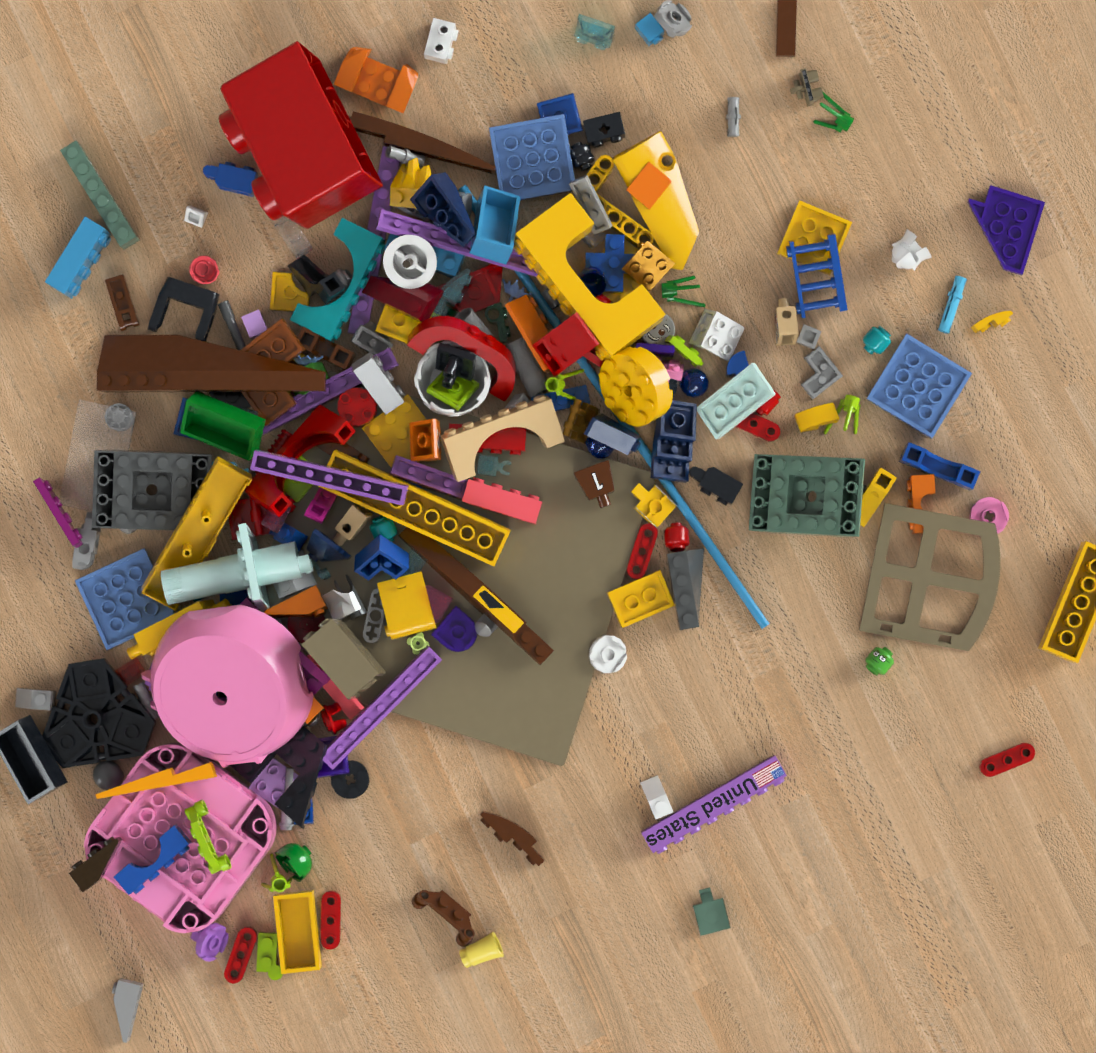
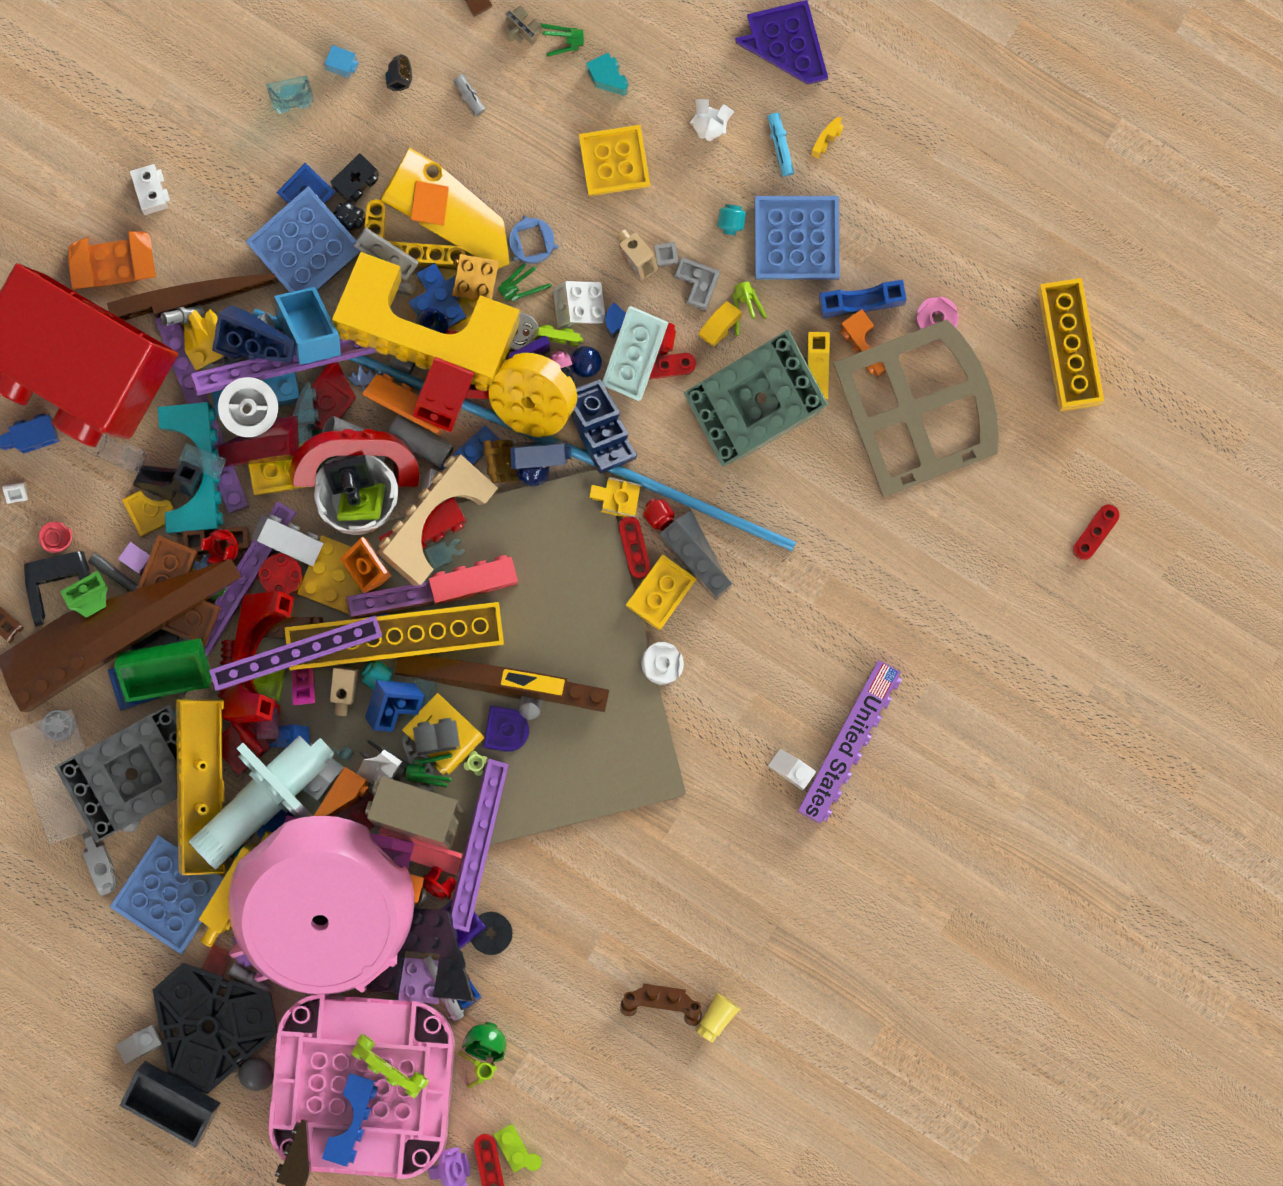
camera: 40 degrees left, 5 degrees down
magenta wing [33,477,83,548] -> none
light orange slope [95,762,217,799] -> none
yellow piece [273,890,322,974] -> none
dark blue wedge [306,529,352,562] -> none
red plate [320,891,341,950] -> none
light grey slope [351,321,393,355] -> none
clear pink slope [426,585,453,624] -> none
reddish brown slope [480,811,544,866] -> none
clear green plate [485,303,511,343] -> none
lime plant [544,369,584,400] -> none
reddish brown torso [574,460,615,508] -> none
light grey plate [654,0,692,38] -> none
black hinge [689,466,743,506] -> none
sand green piece [693,887,731,936] -> none
blue fence [786,233,848,318] -> none
bright green head [865,647,894,676] -> none
none -> bright green slope [60,571,108,618]
none -> clear light blue plate [178,443,226,479]
none -> red piece [200,529,238,565]
none -> black rock [385,54,412,91]
none -> green plant [406,754,452,787]
none -> dark grey brick [413,718,461,755]
none -> medium blue piece [509,216,558,264]
none -> teal slope [586,52,629,96]

